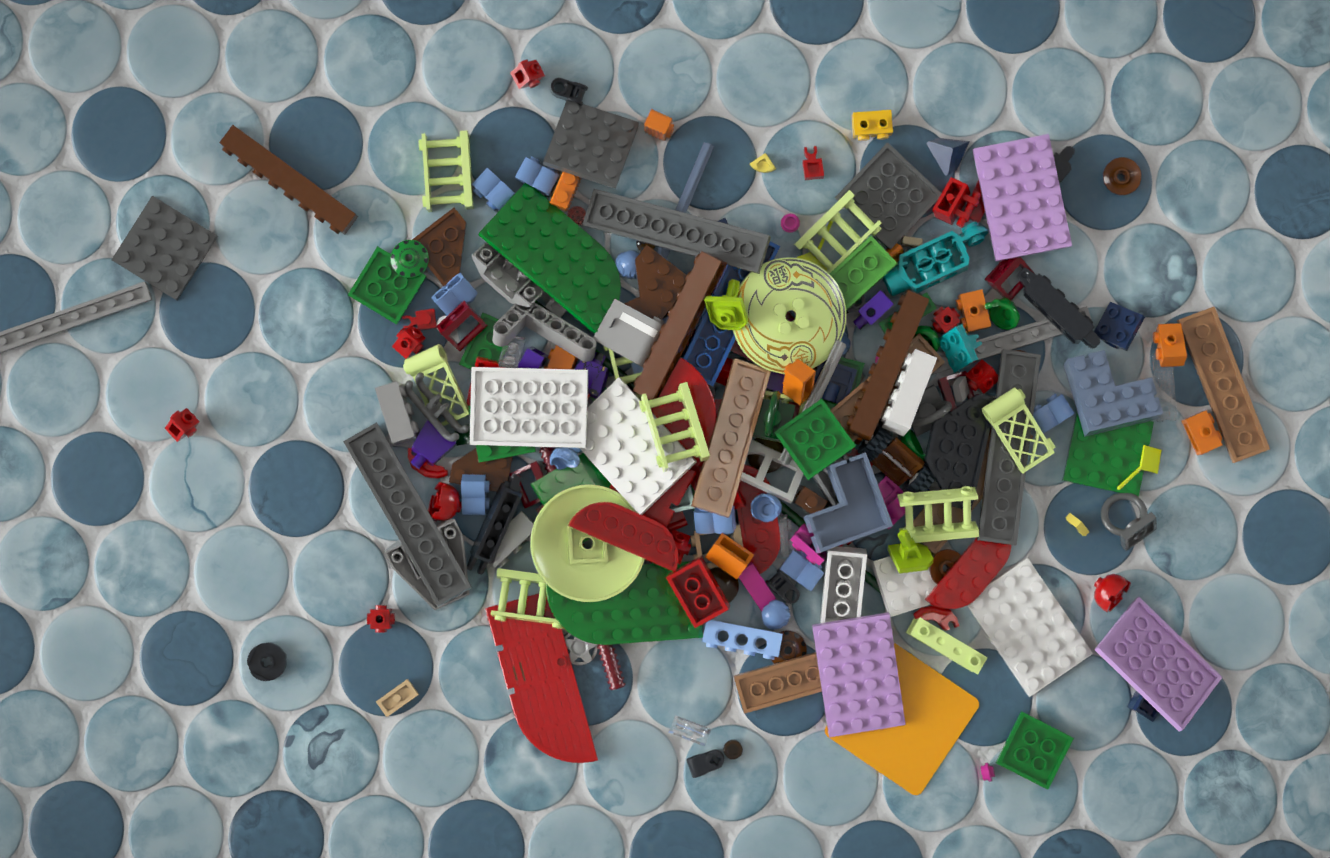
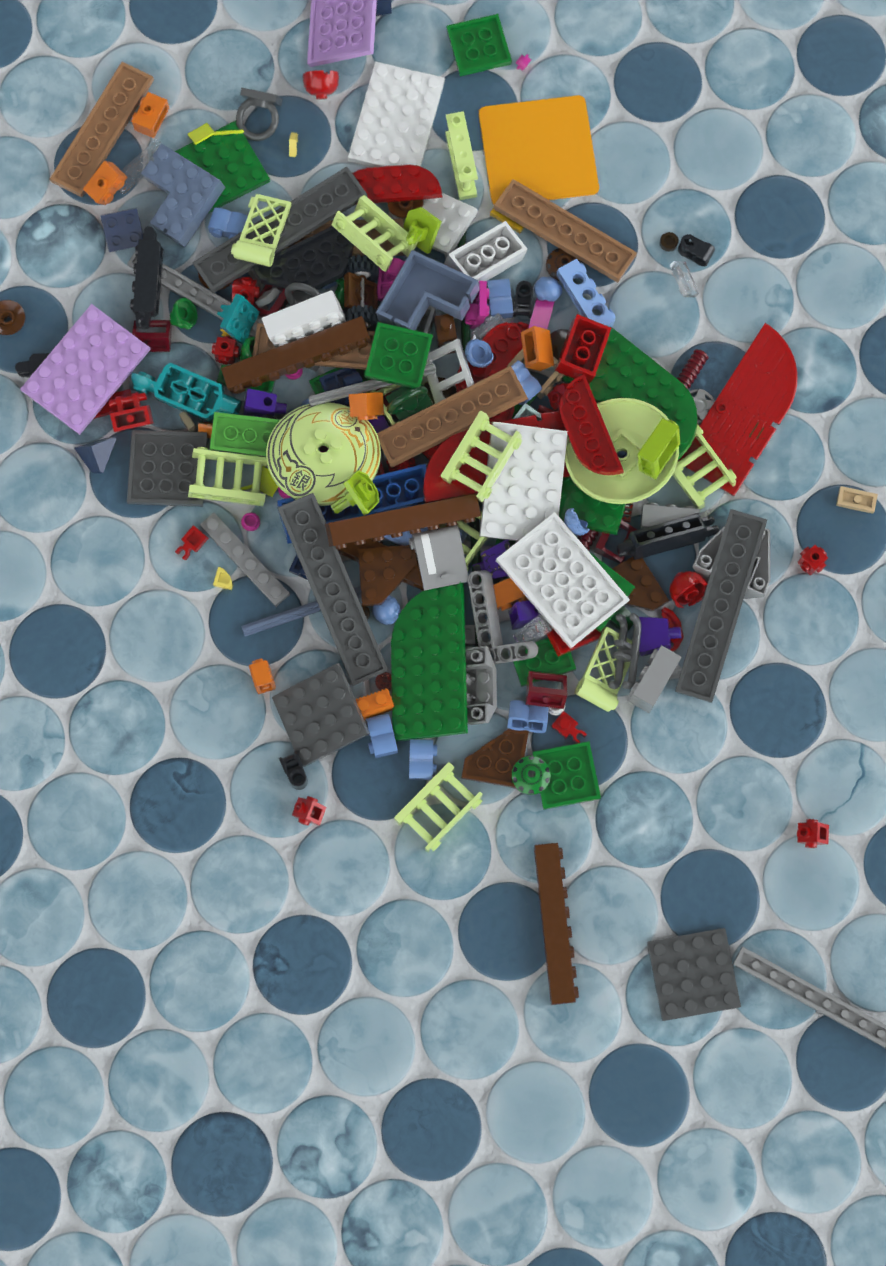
camera: 130 degrees left, 10 degrees down
red brick [392,326,426,359] -> none
medium blue brick [461,474,490,515] -> none
lavender plate [812,612,905,737] -> none
yellow brick [852,110,893,141] -> none
red piece [913,605,960,631] -> none
orange brick [956,289,991,333] -> none
none -> light grey plate [200,513,290,607]
none -> lime window [637,418,680,480]

